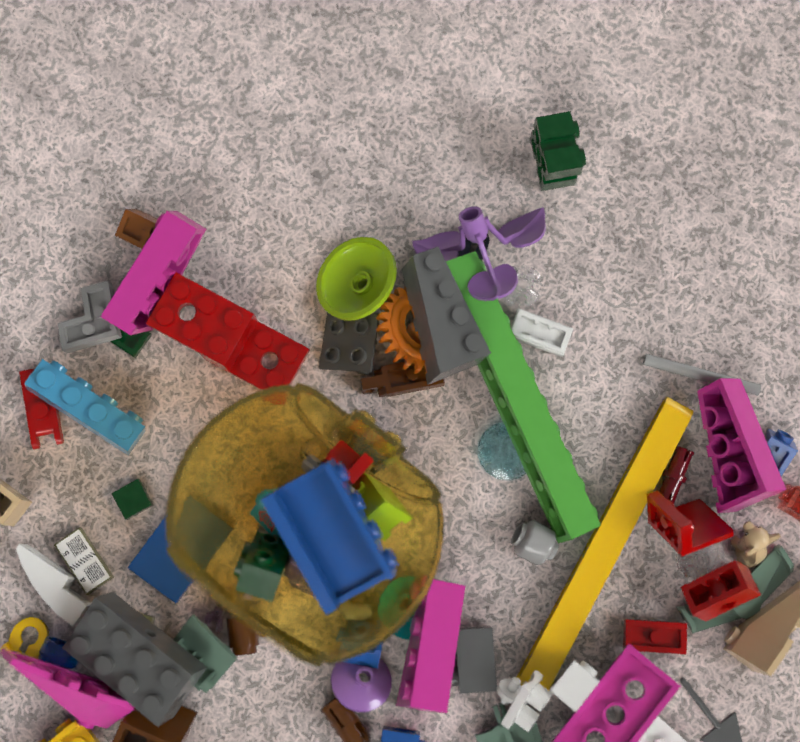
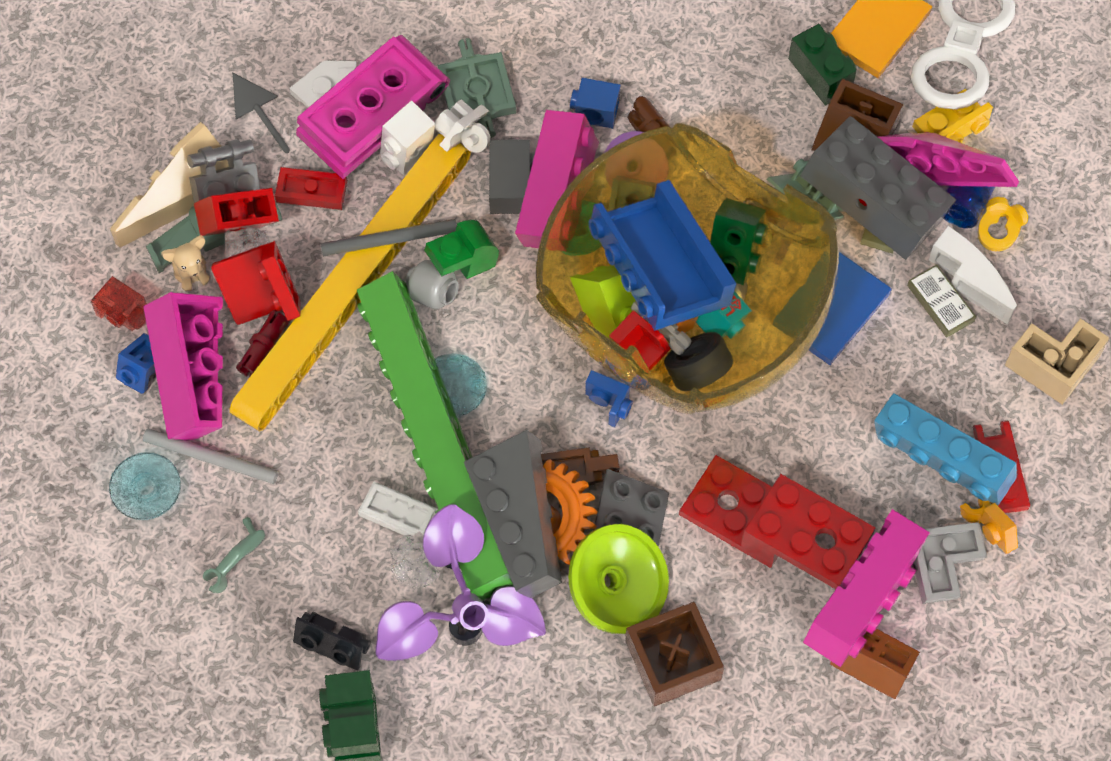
camera: 175 degrees left, 15 degrees down
dark green tile [111,479,154,520] -> none
none -> clear light blue dish [109,452,181,520]
none -> flat silver plate [187,139,260,203]
none -> sand green piece [203,517,265,593]
none -> black hinge [293,611,371,671]
none -> dark grey bar [321,219,457,257]
none -> green brick [424,220,499,279]
none -> reddish brown brick [625,601,724,707]
none -> black tyre [664,332,733,391]
none -> light orange plate [960,498,1018,554]

